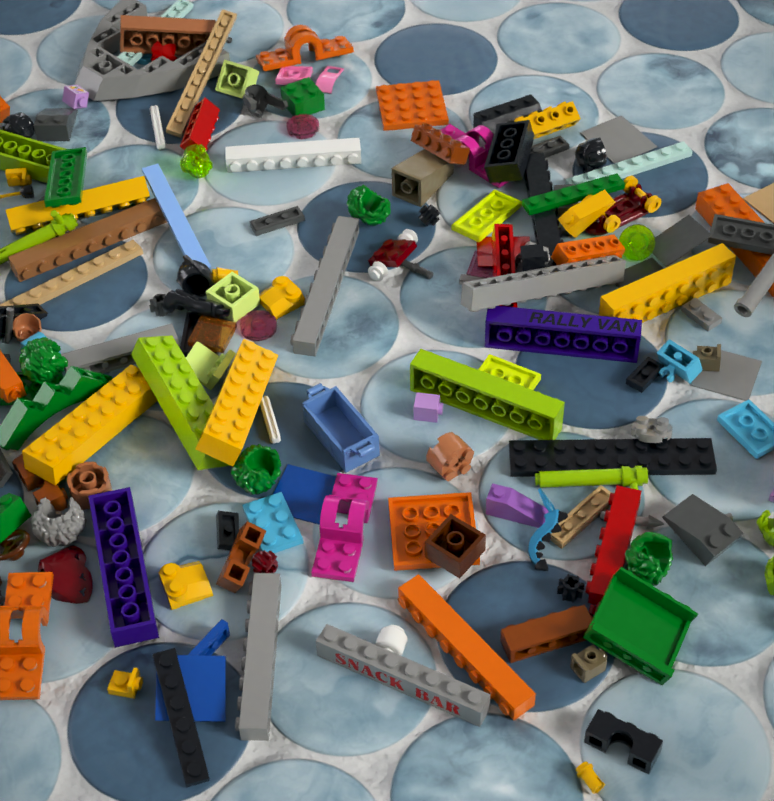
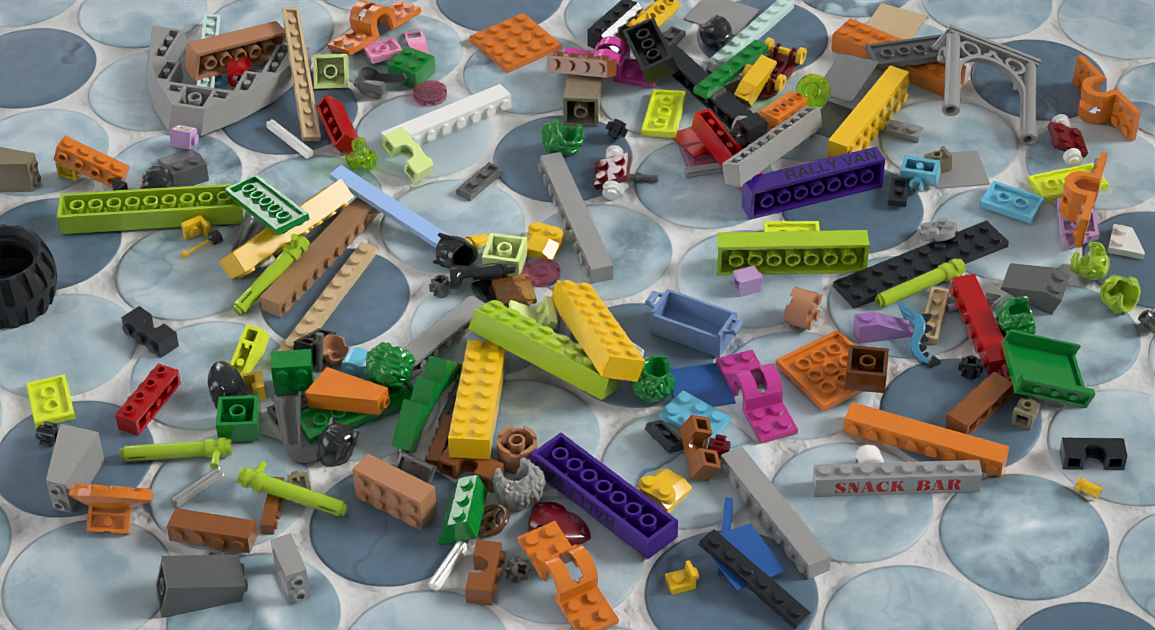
camera: 30 degrees left, 5 degrees down
none -> yellowish green arch [382,126,434,183]

